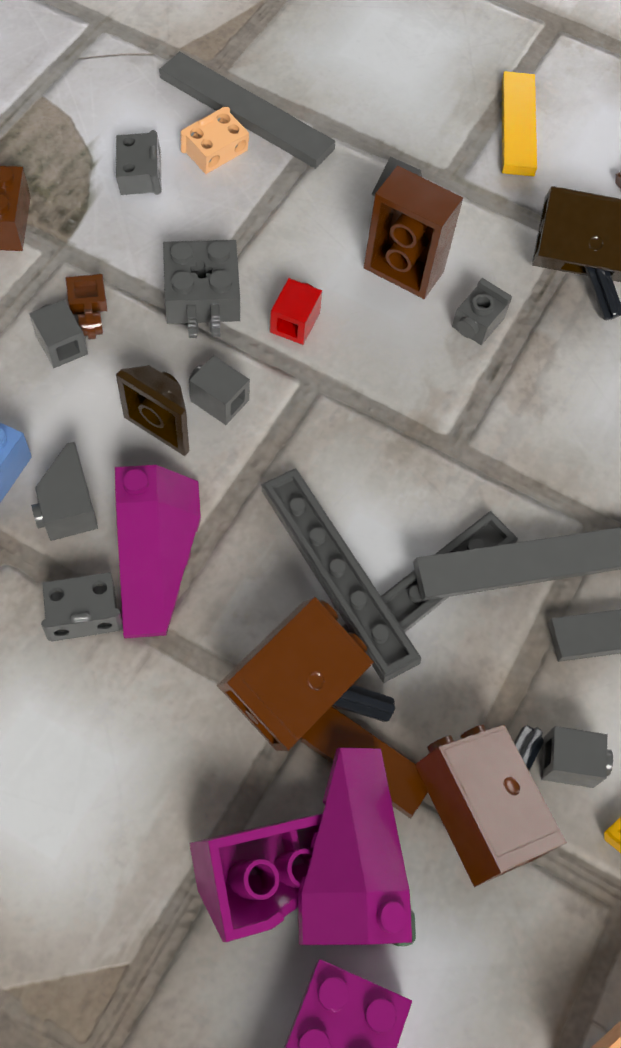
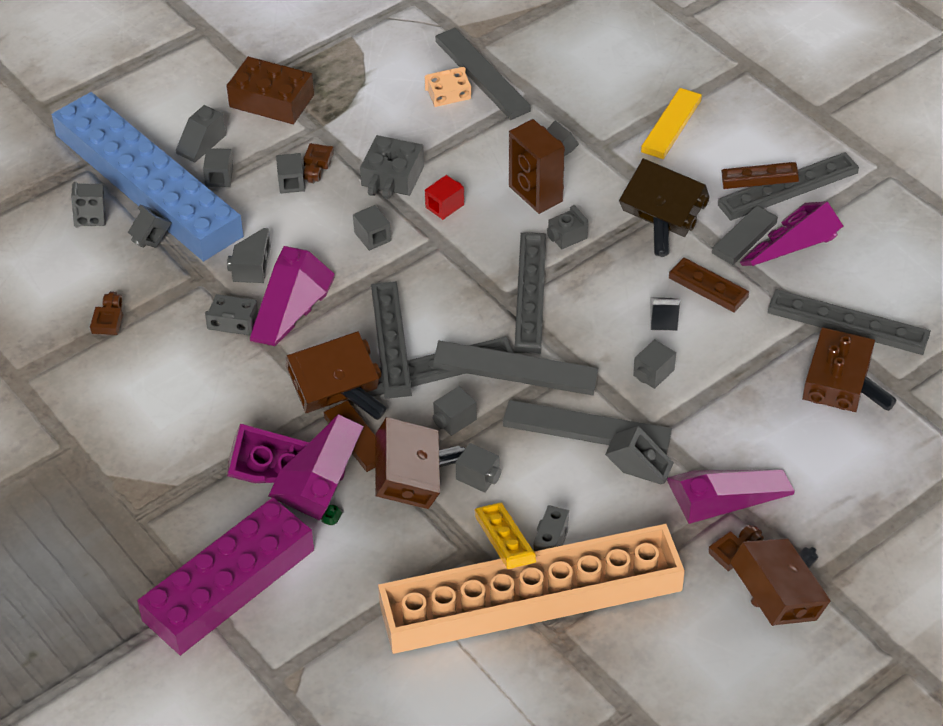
camera: 30 degrees right, 15 degrees down
dark grey piece [116,130,162,195] -> none
dark brown slope [116,365,190,456] -> none
none -> dark grey brick [433,386,477,436]
none -> dark grey tile [514,233,546,354]

